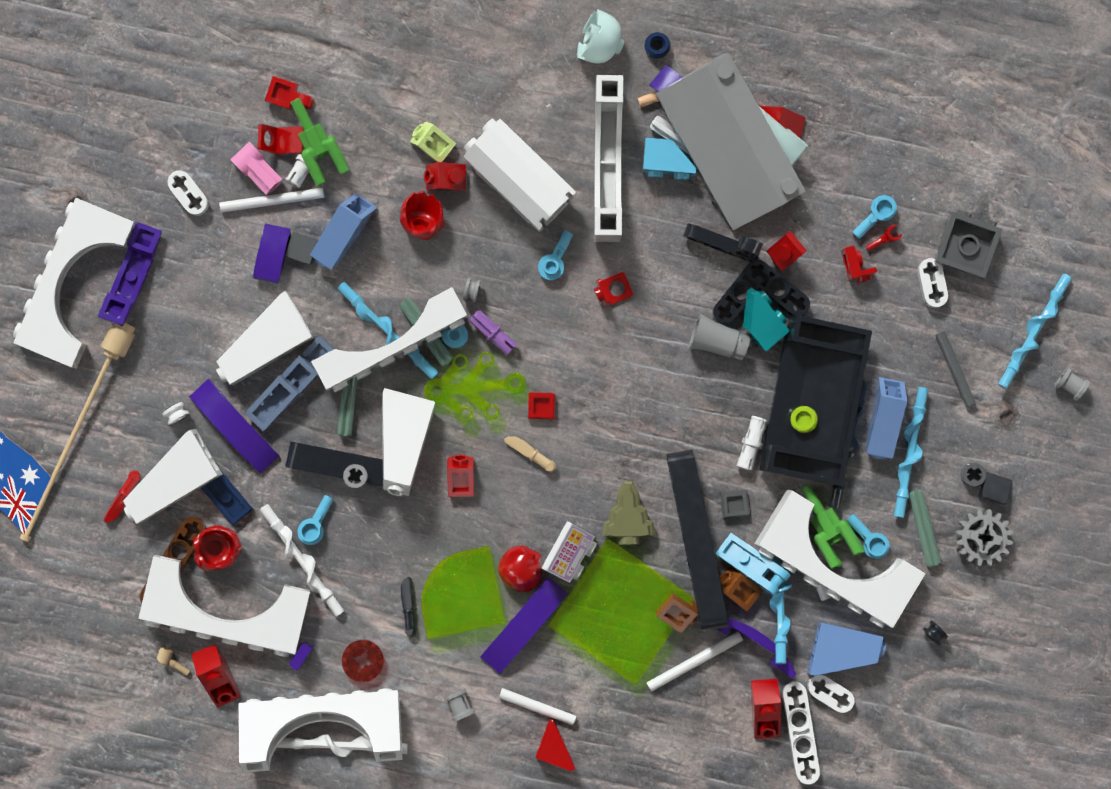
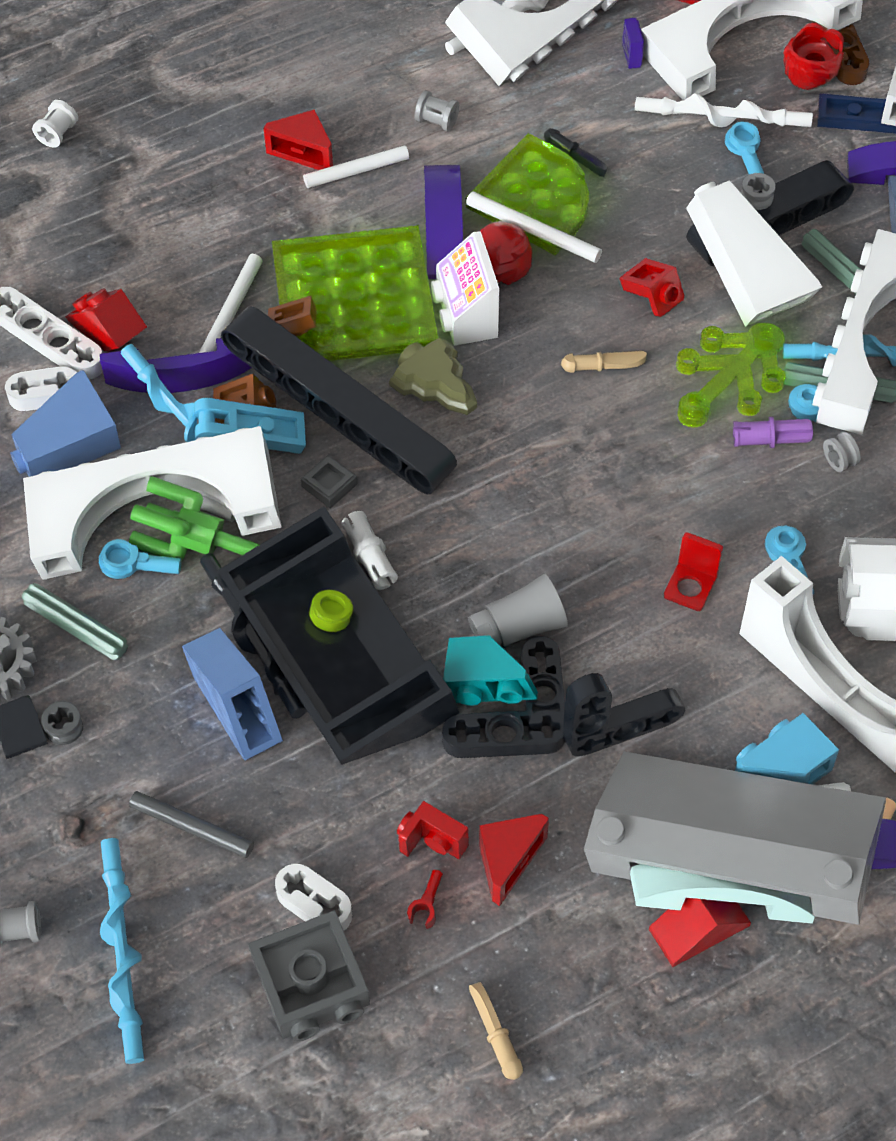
camera: 140 degrees right, 30 degrees down
clear red gear [342,640,384,682] -> none
red tile [528,392,555,420] -> none
red bracket [766,231,807,271] -> none
medium azure plate [852,195,897,239] -> none
medium azure piece [894,387,929,518] -> none
none -> white bar [466,191,602,263]
none -> tan piece [469,982,523,1080]
none -> red slope [479,814,549,906]

